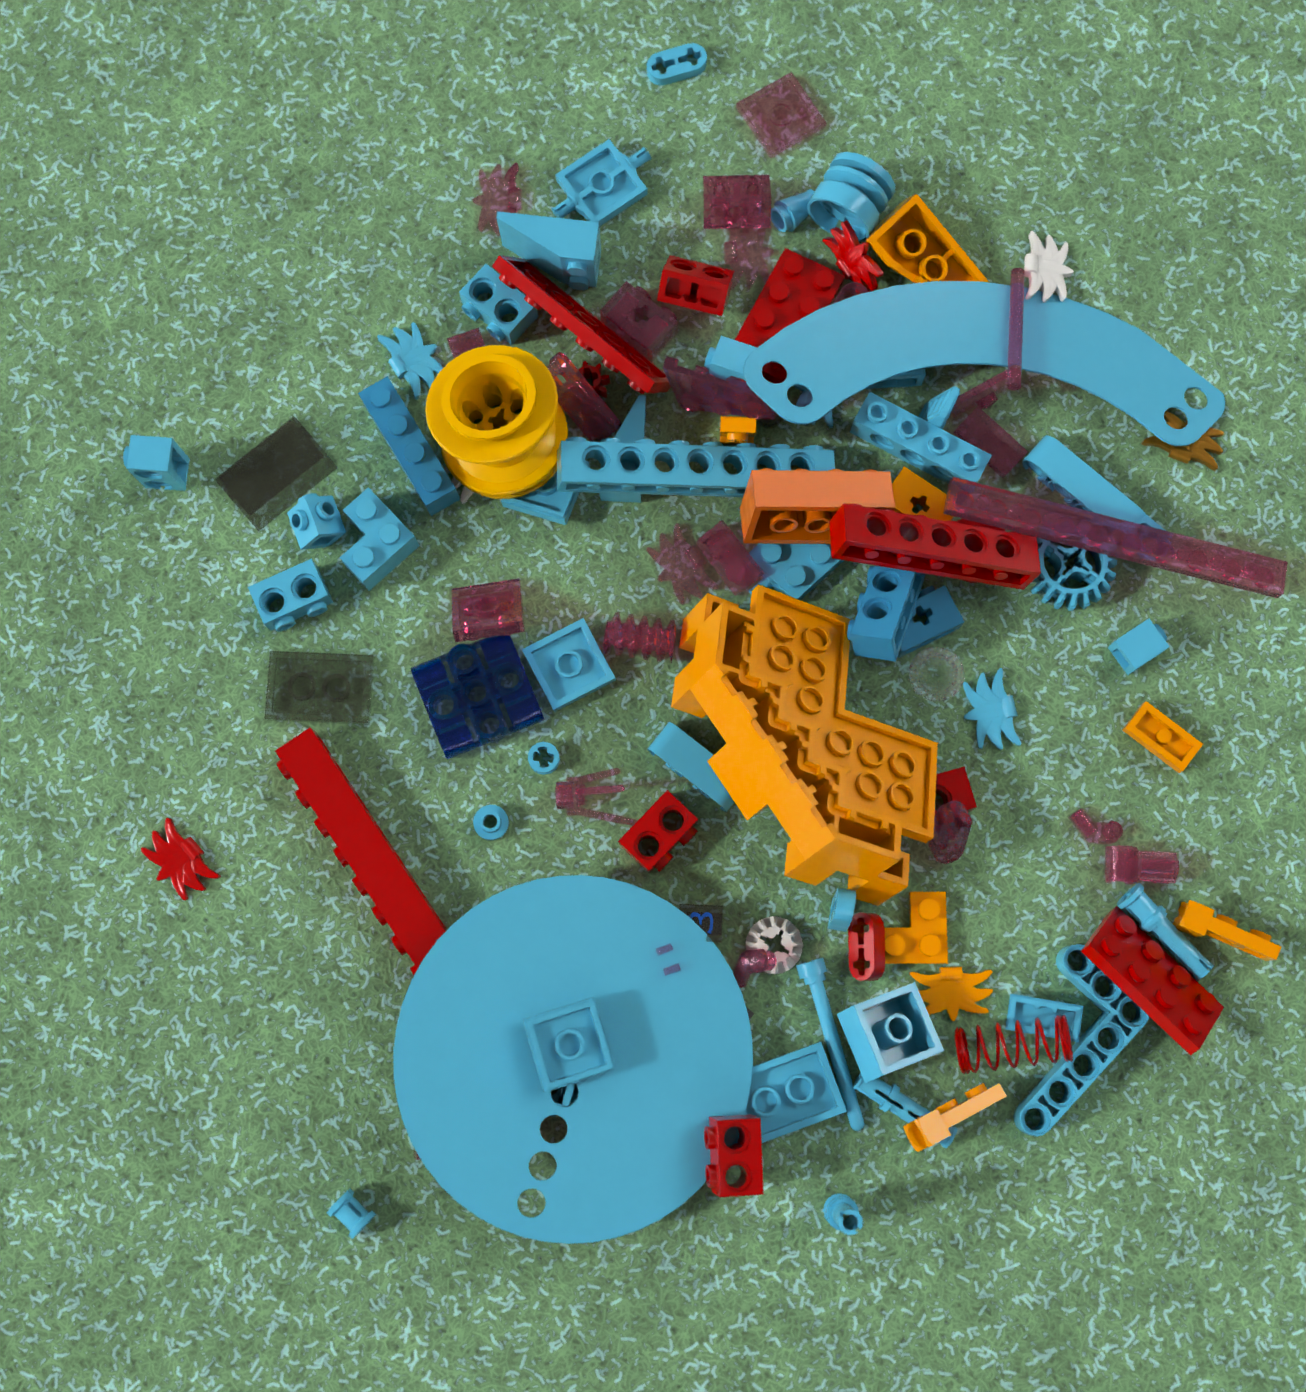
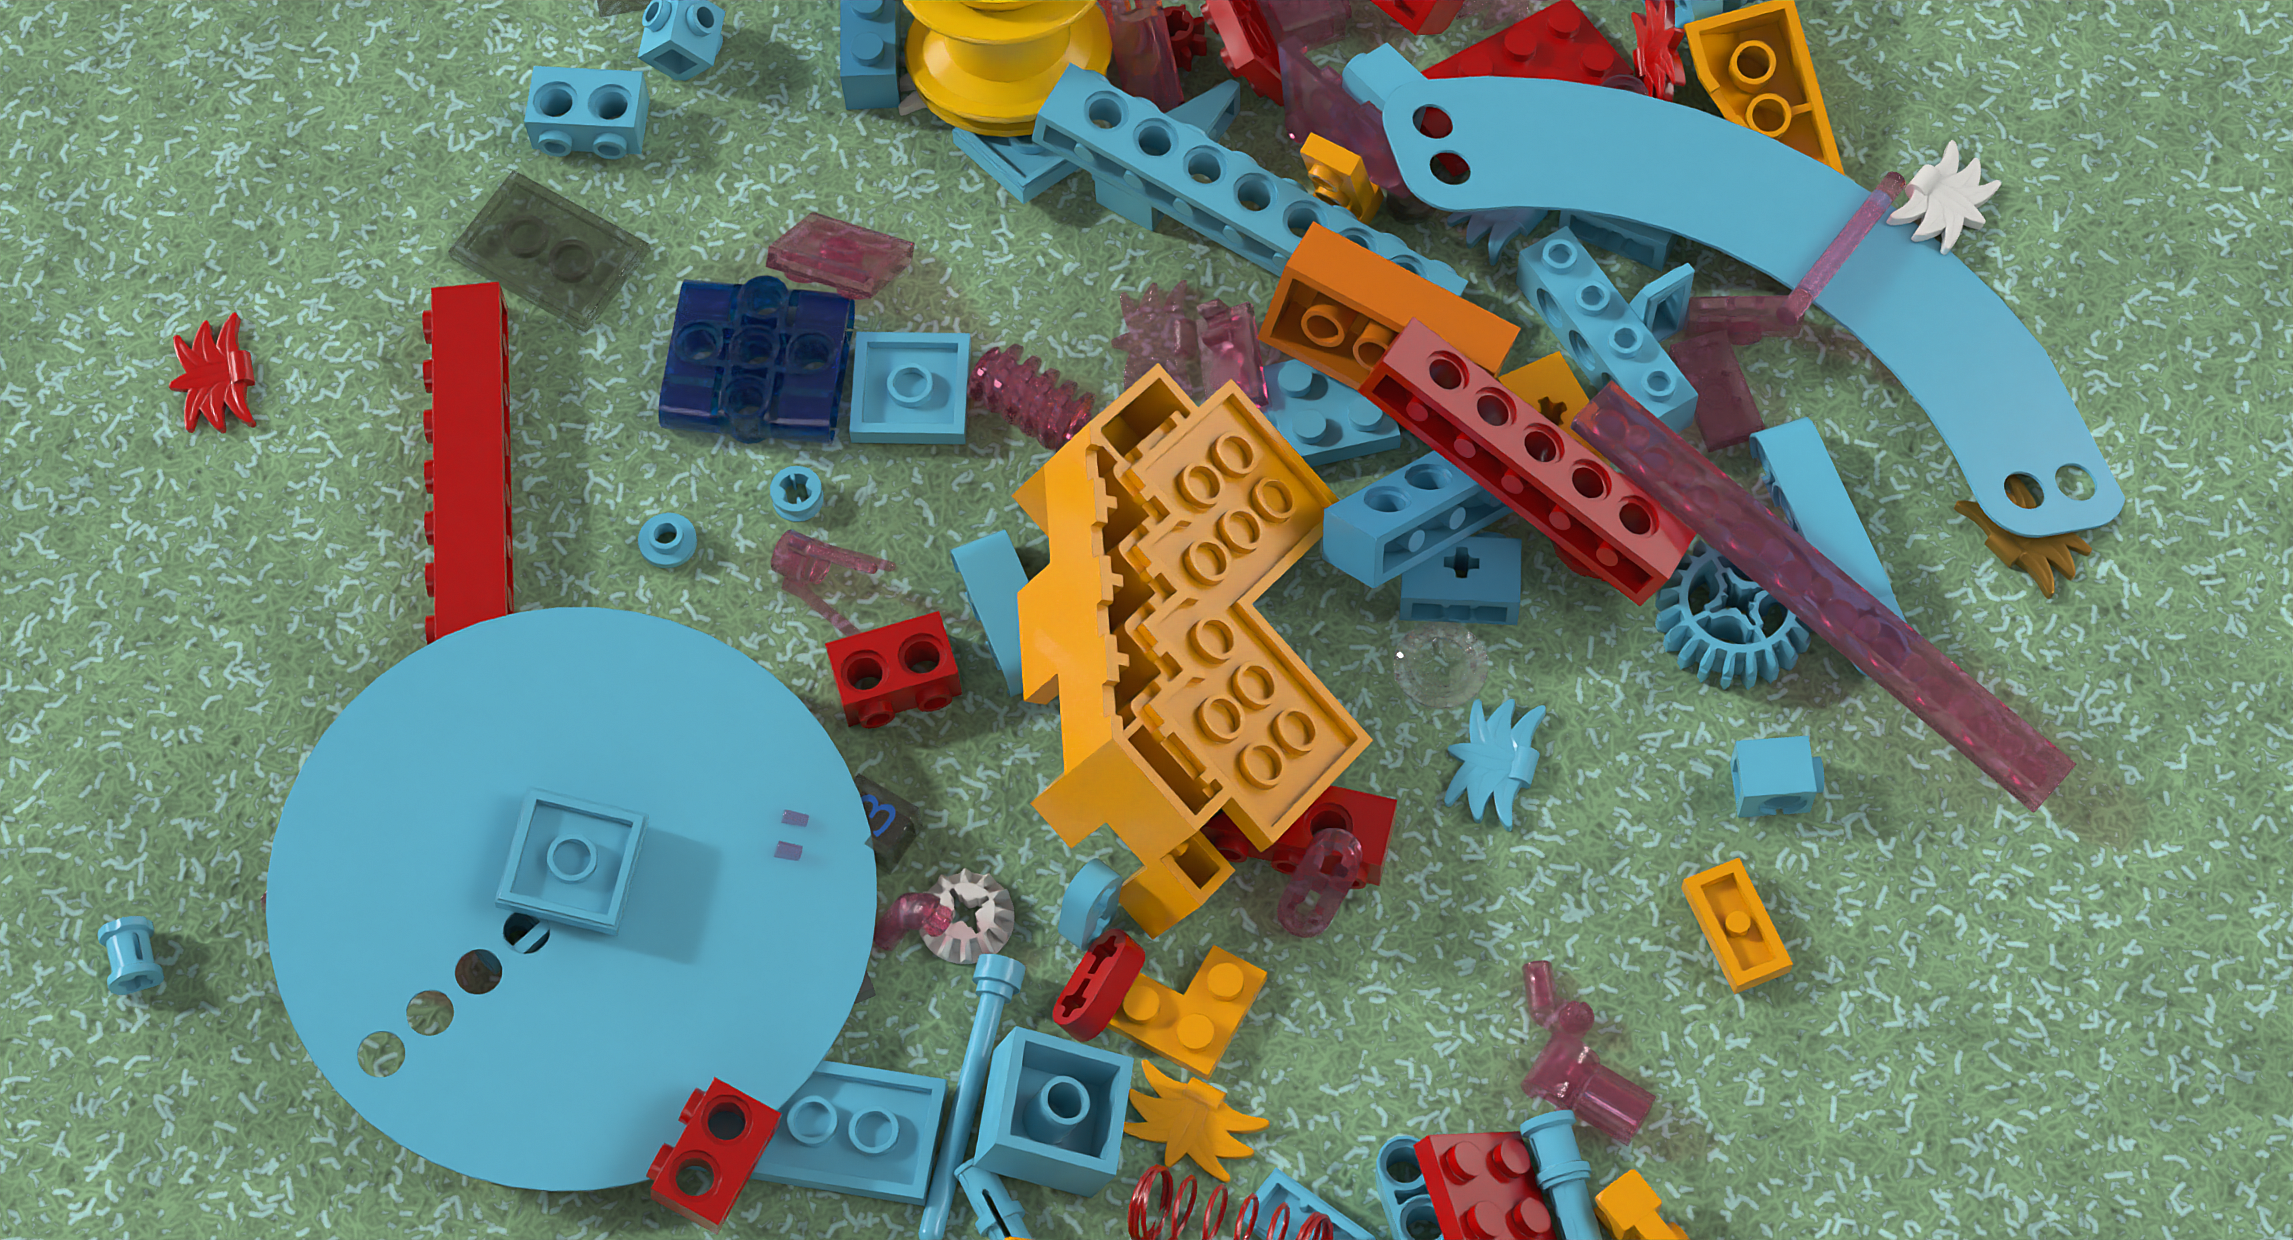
camera: 30 degrees right, 15 degrees down
medium azure brick [340,487,420,591] -> none

